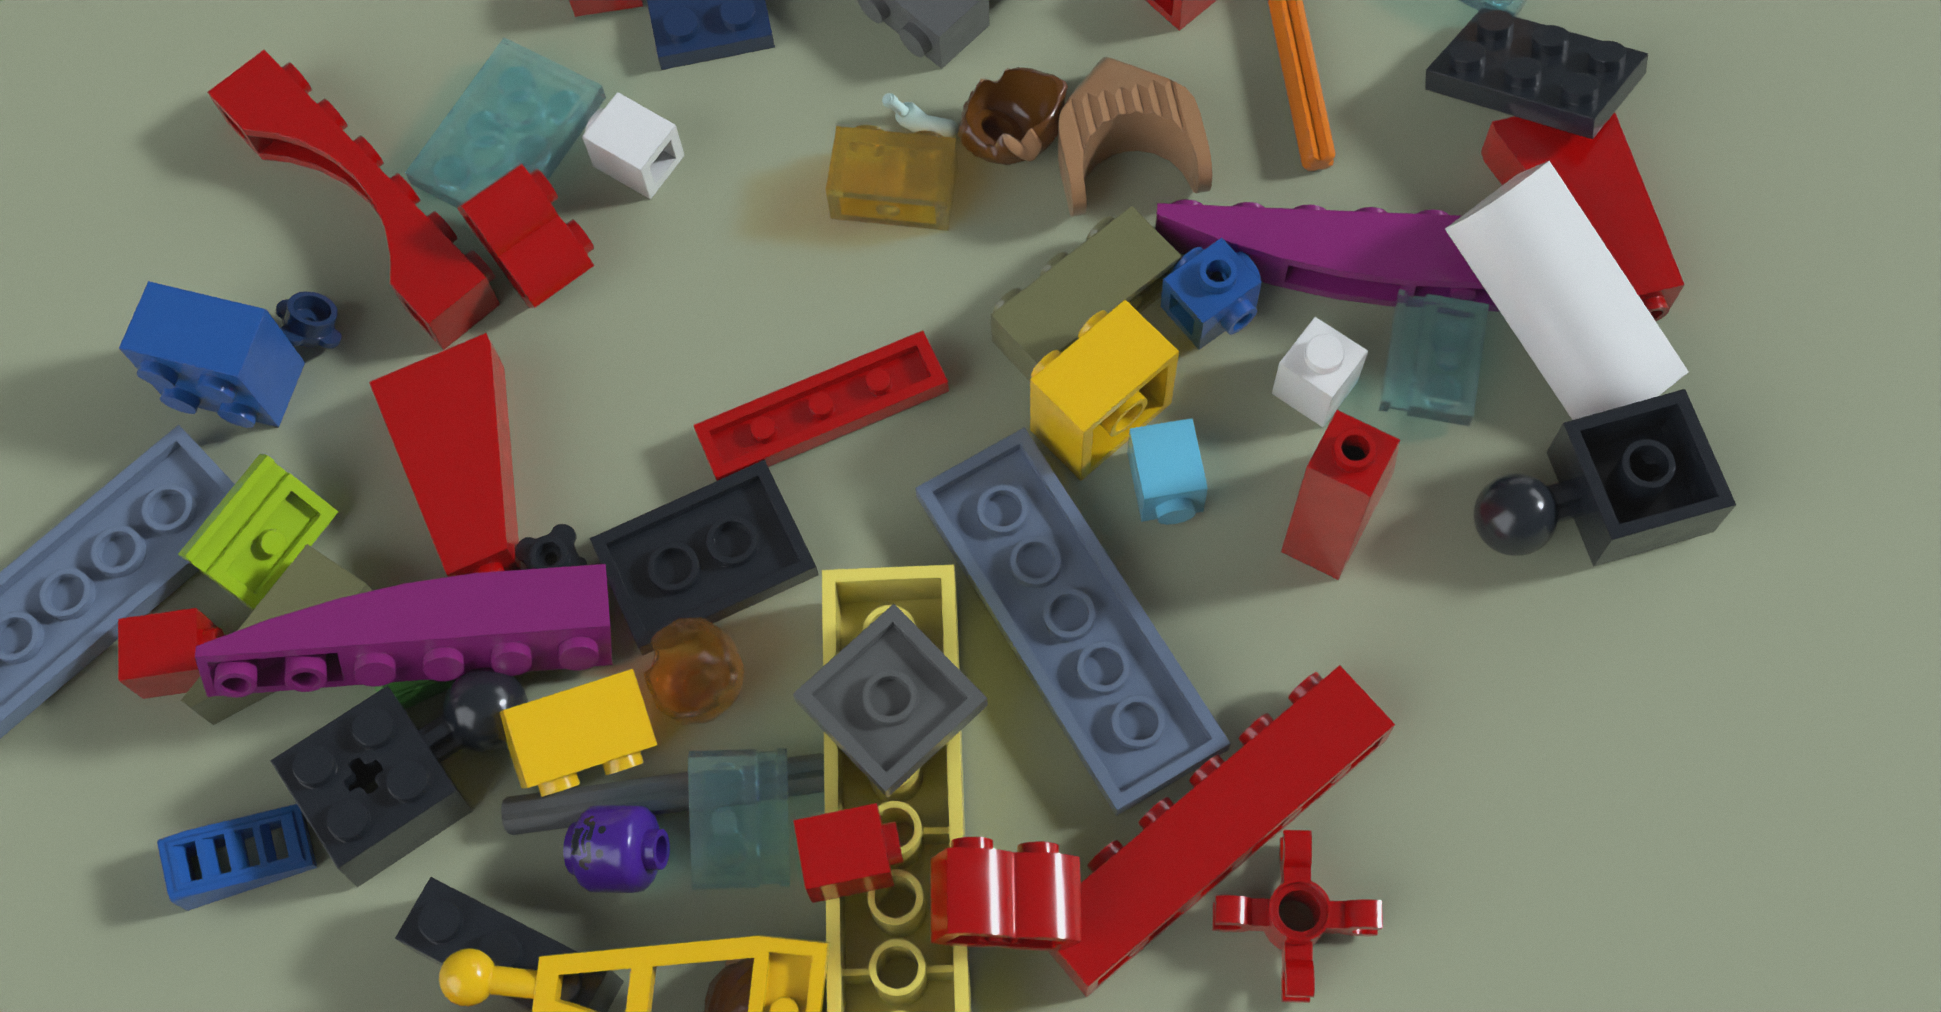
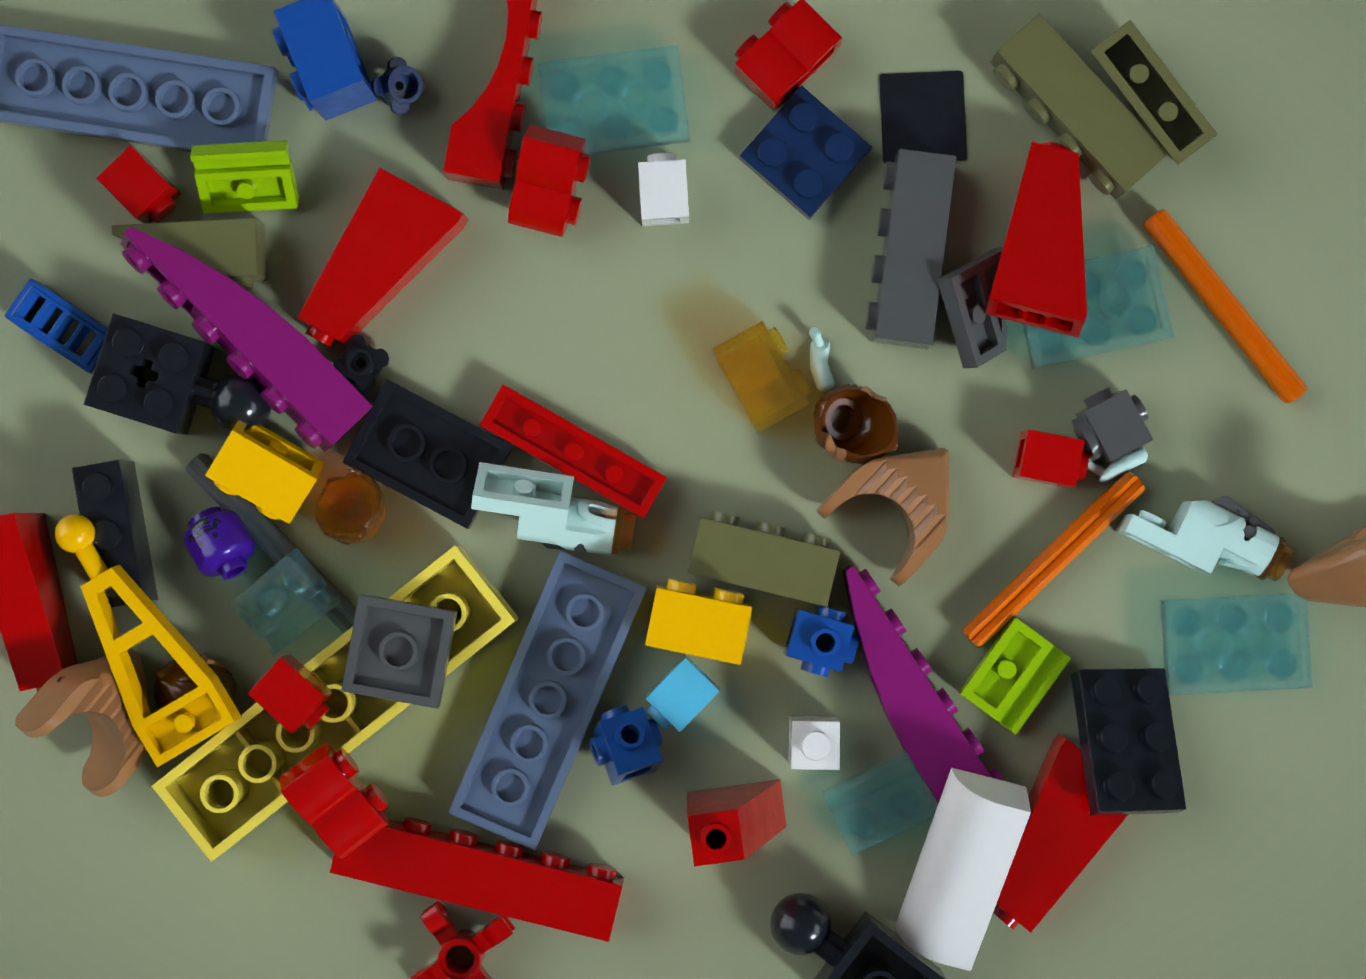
camera: 50 degrees right, 20 degrees up
none -> light aqua plate [471,462,636,556]
none -> blue brick [590,706,663,786]
none -> lime plate [958,617,1071,735]

